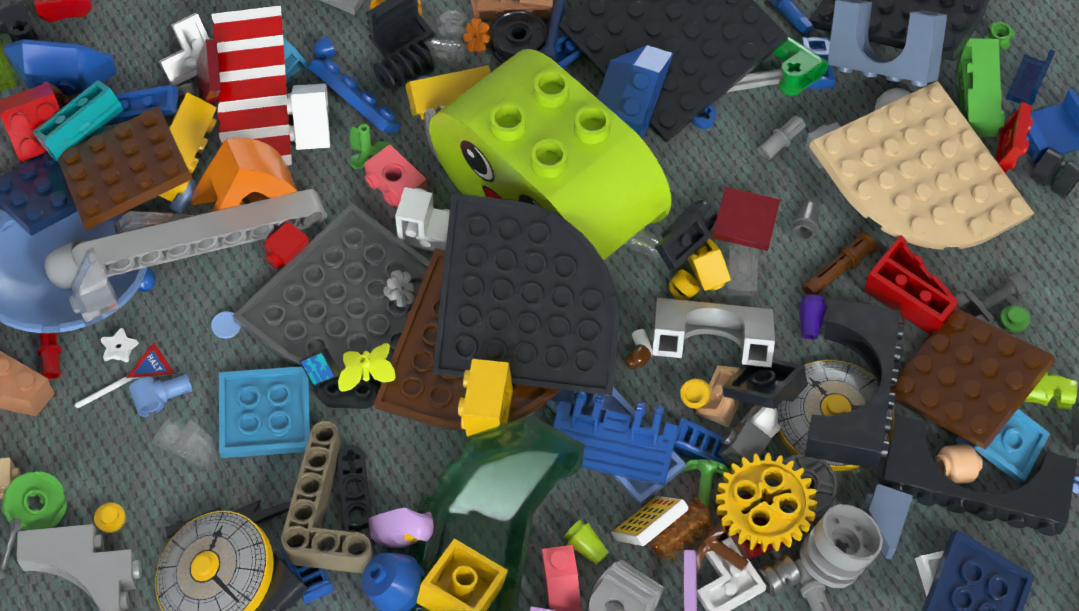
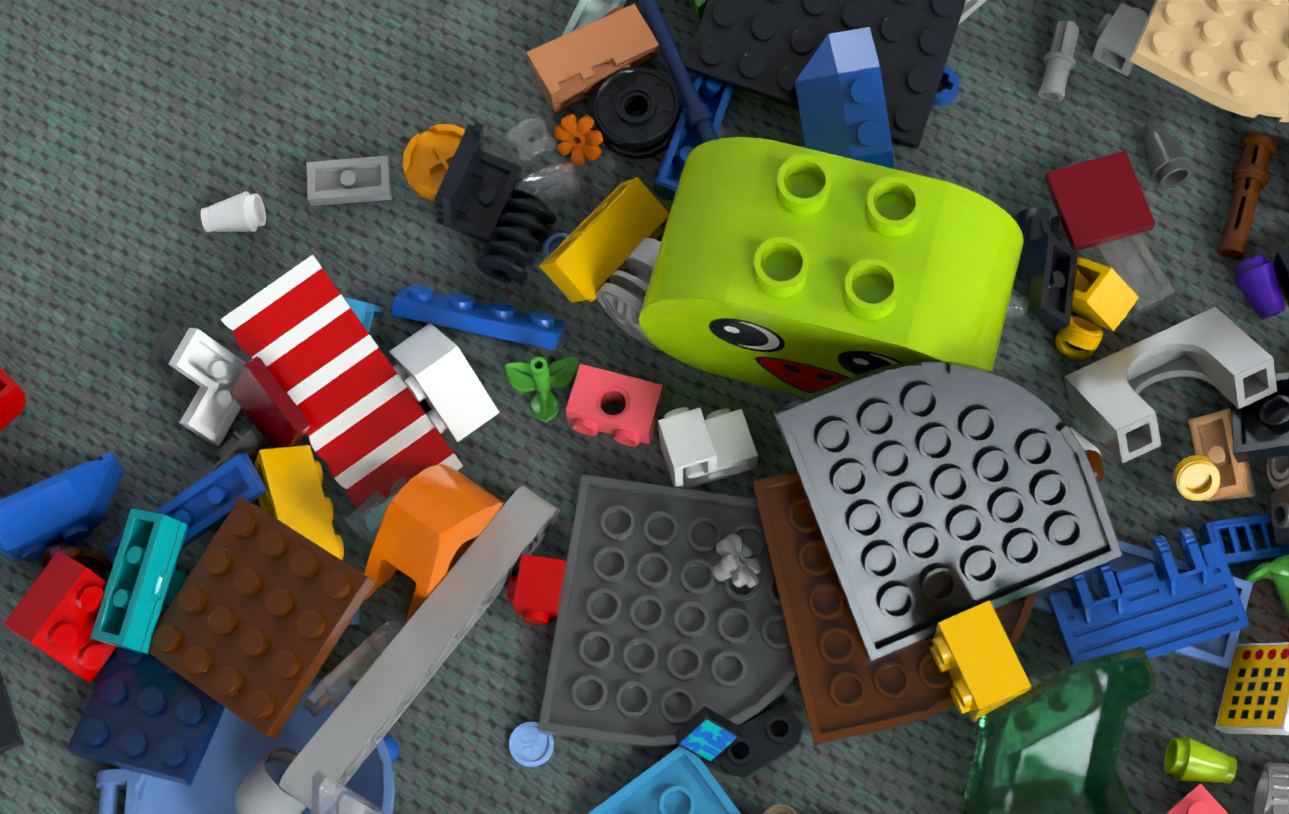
camera: 25 degrees left, 10 degrees up
blue hinge [314,36,336,60] -> none
neon yellow piece [338,343,396,392] -> none

